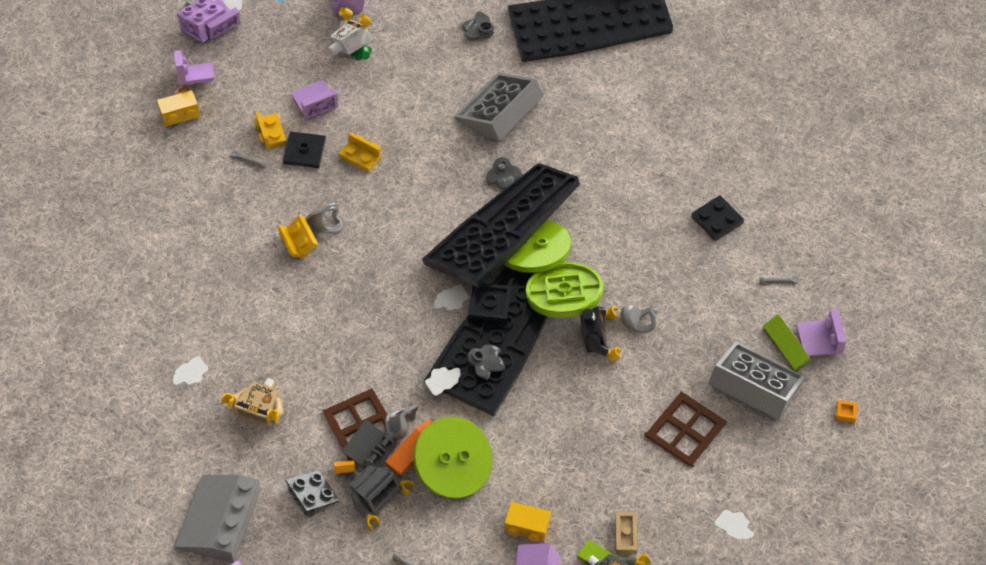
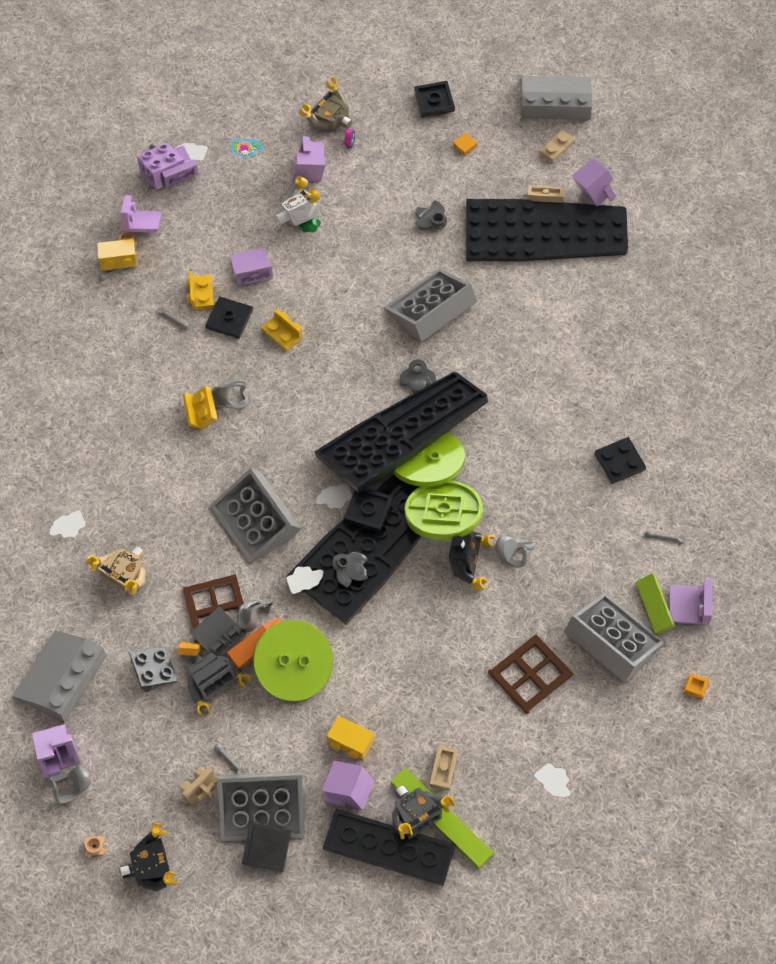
camera: 15 degrees right, 5 degrees up
none -> light grey slope [210,468,302,564]

